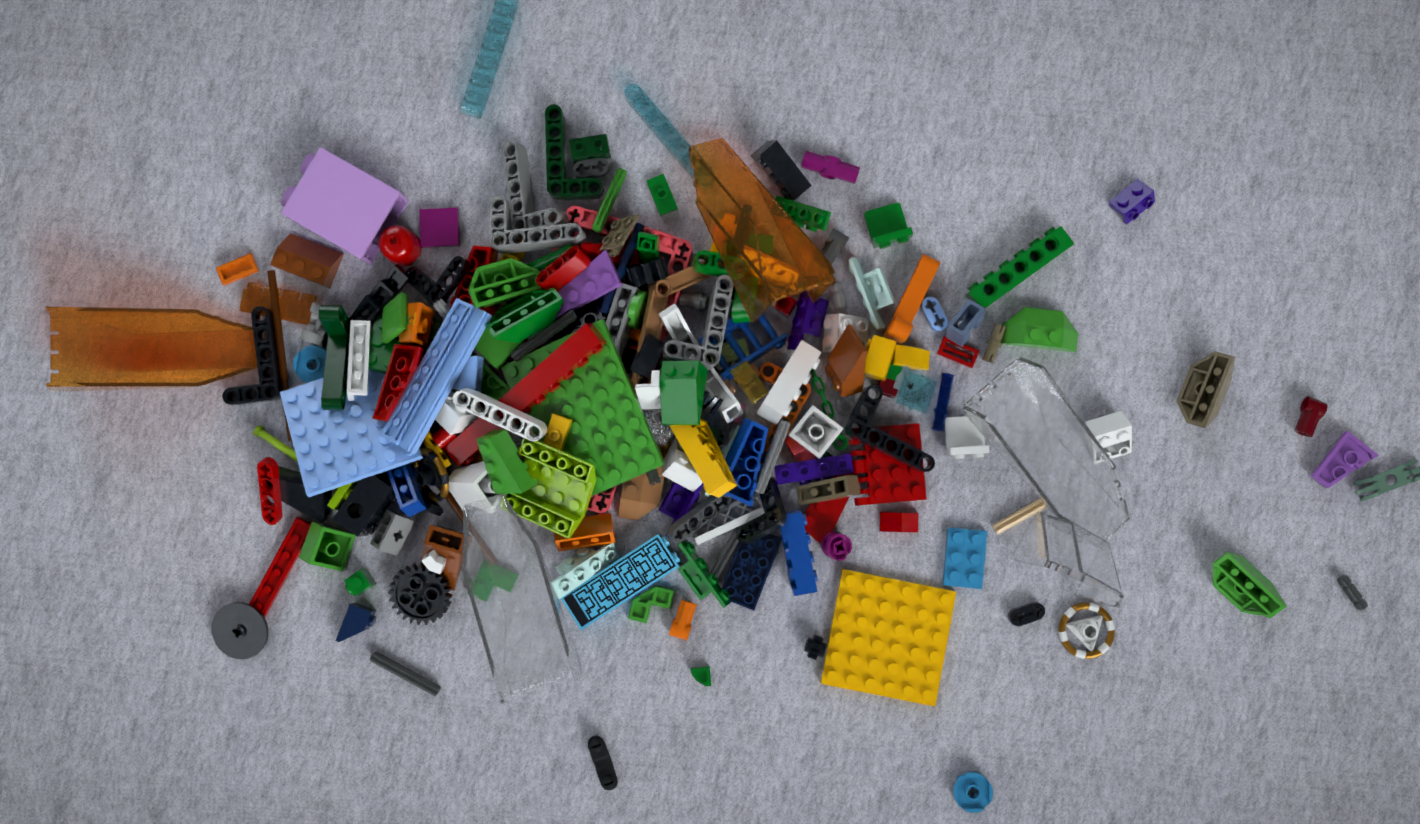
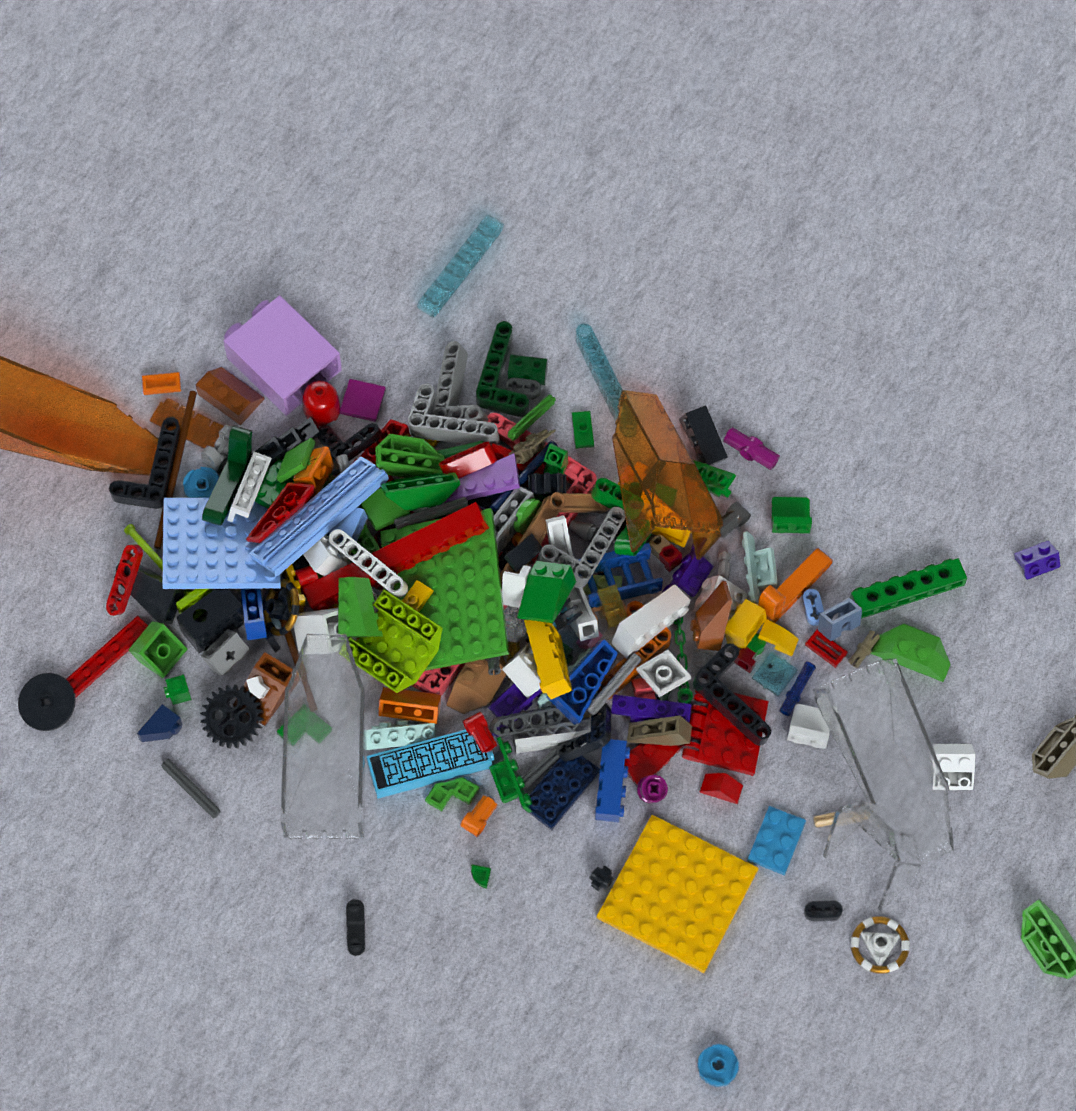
camera: 15 degrees right, 20 degrees down
none -> red piece [463,712,497,753]

